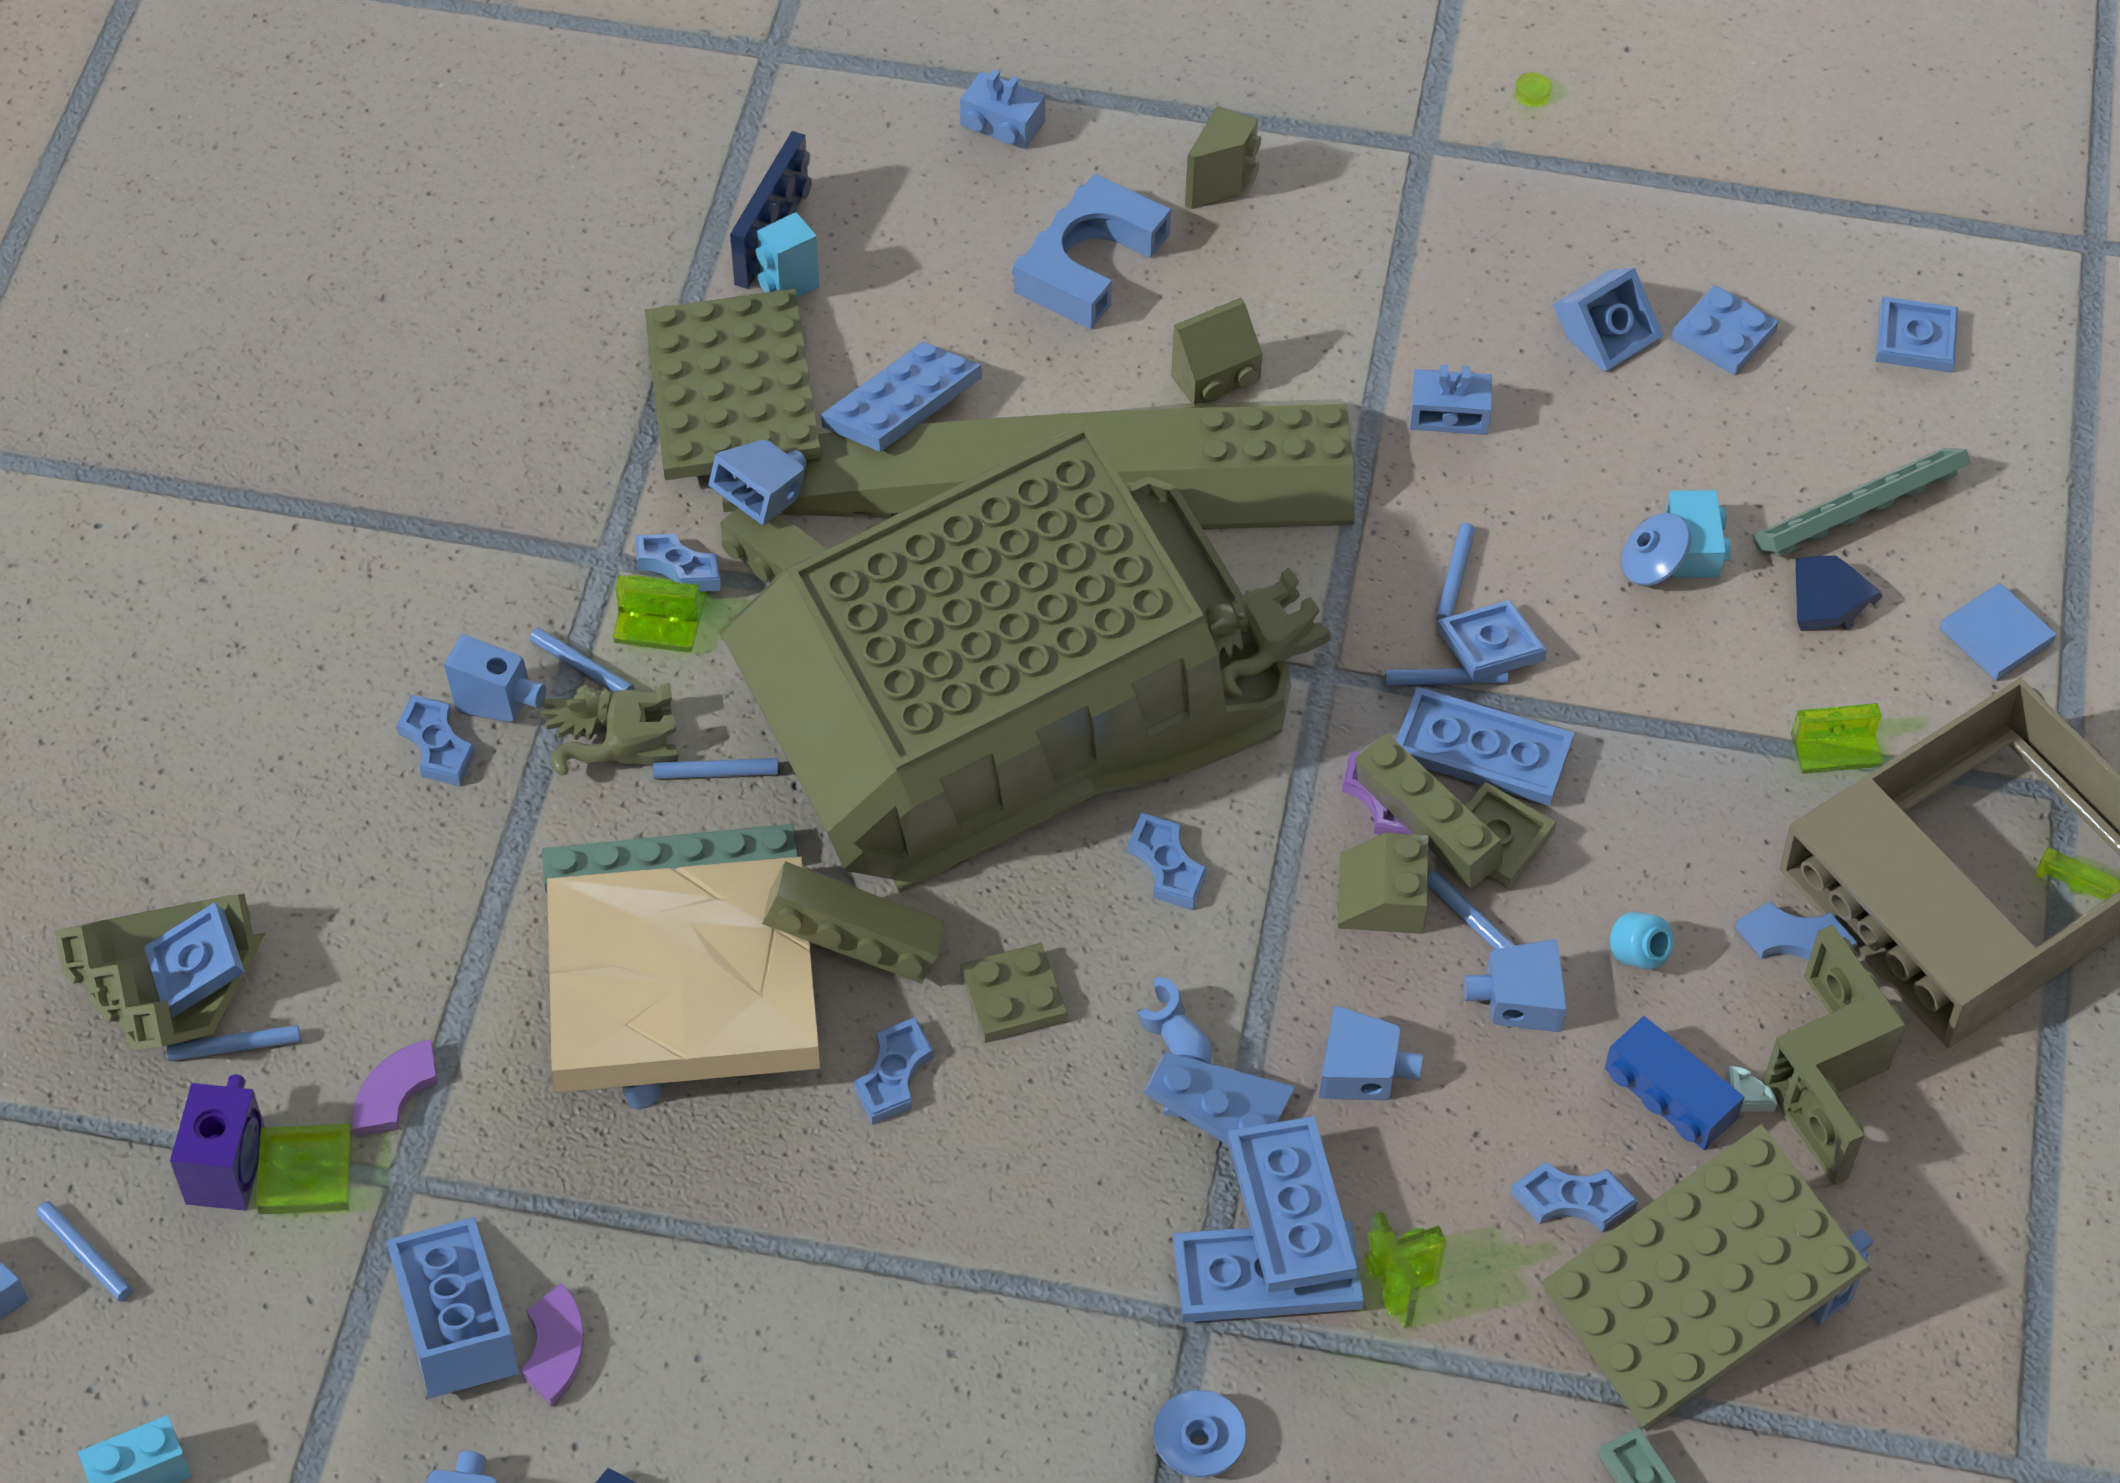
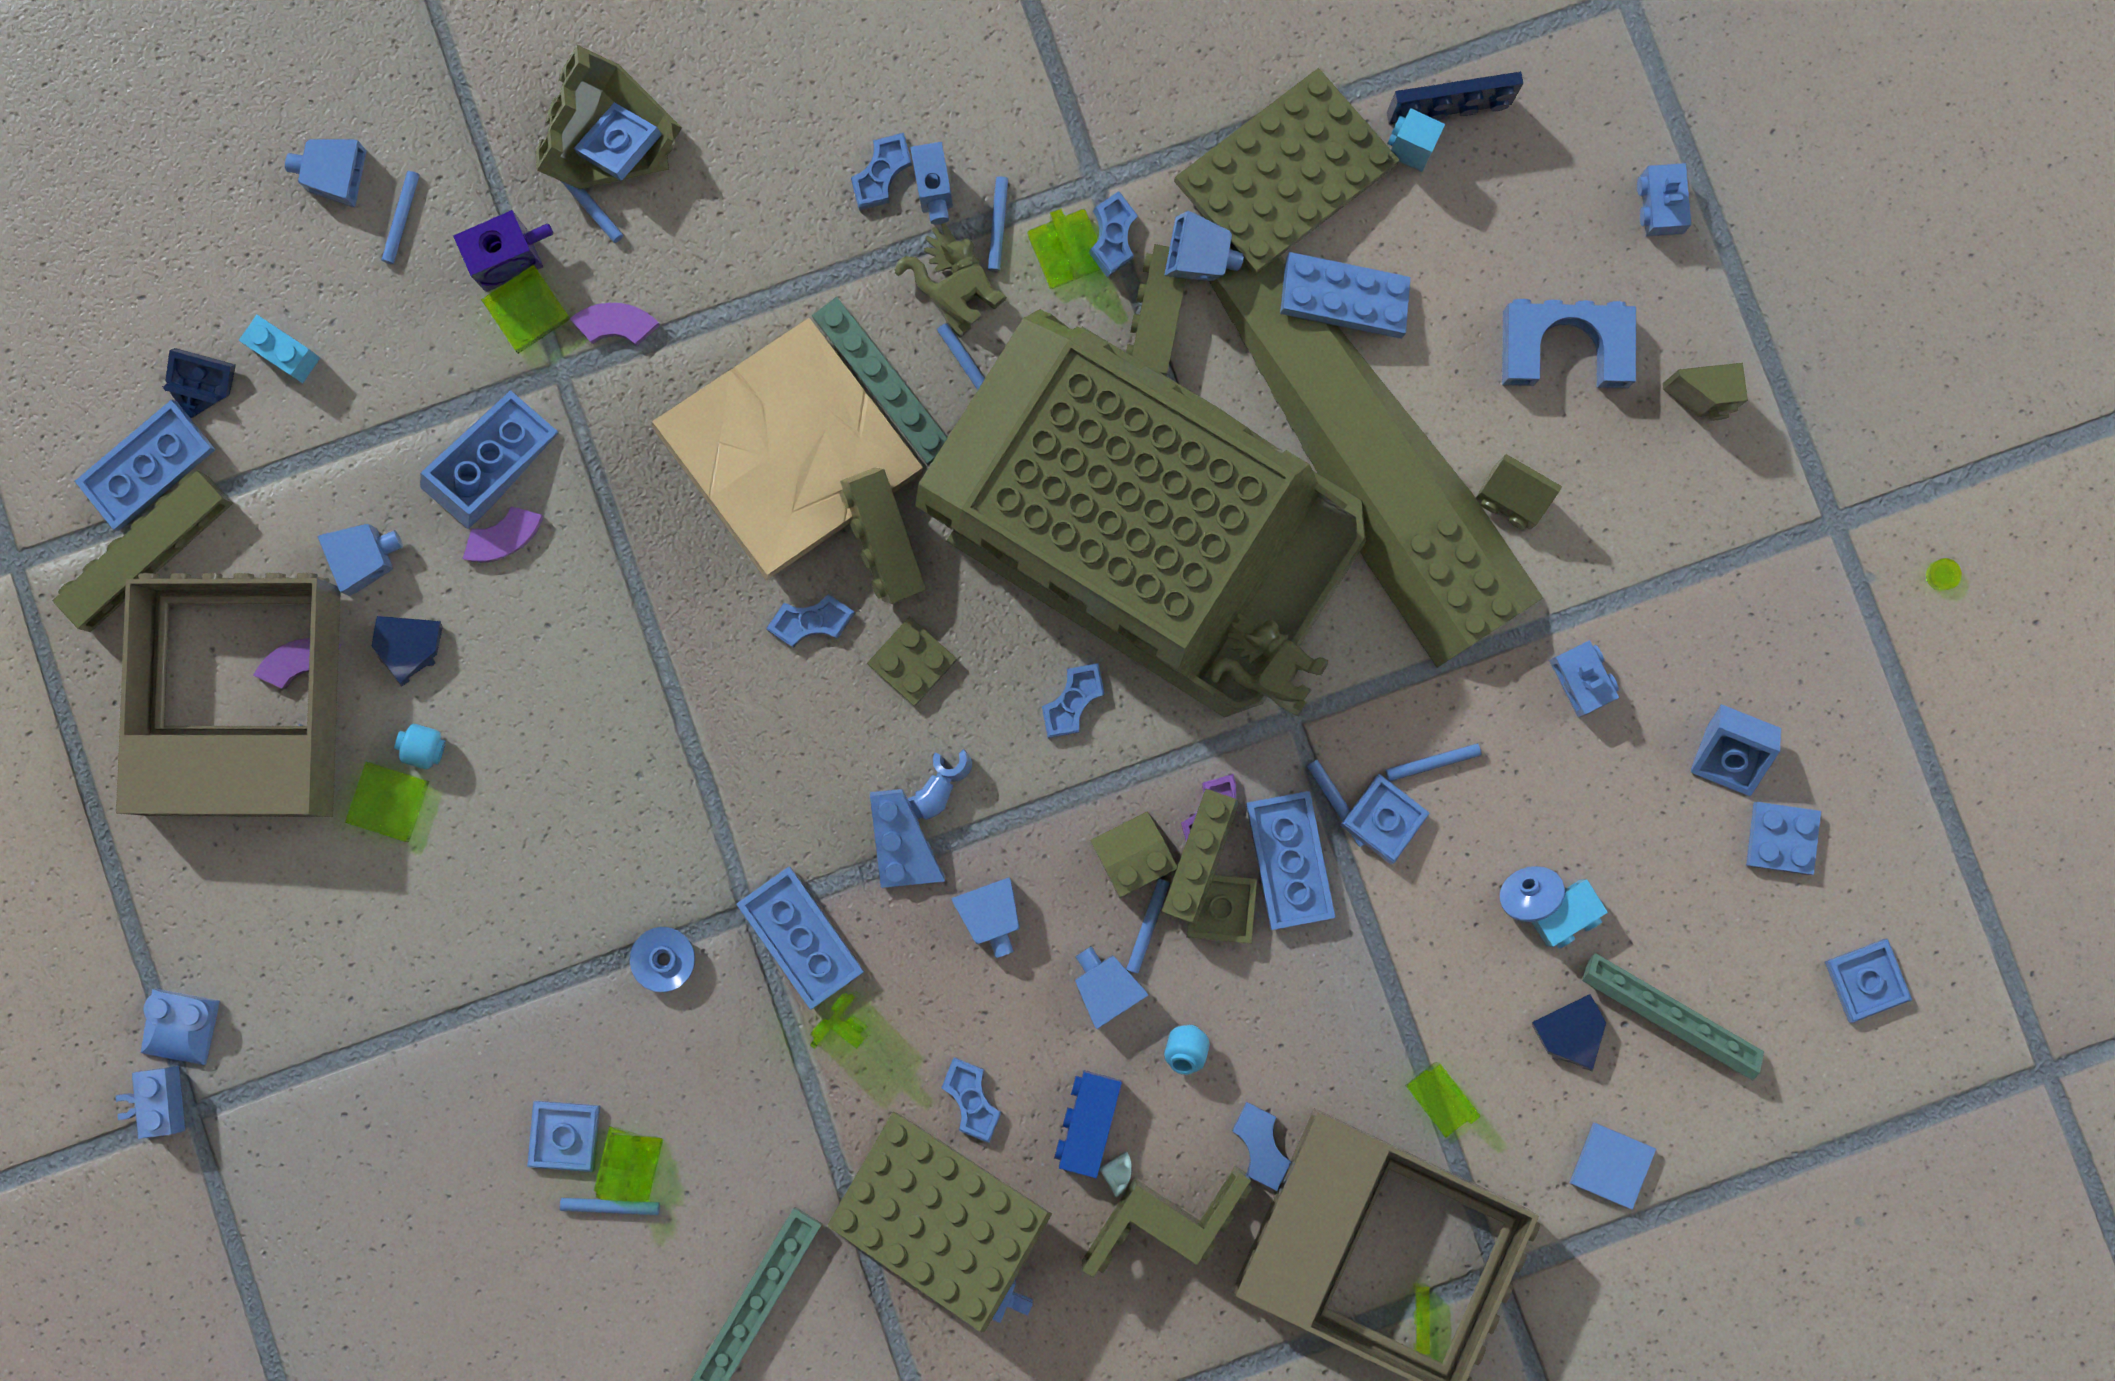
camera: 60 degrees right, 30 degrees up
medium blue plate [1227,1116,1358,1293] -> none

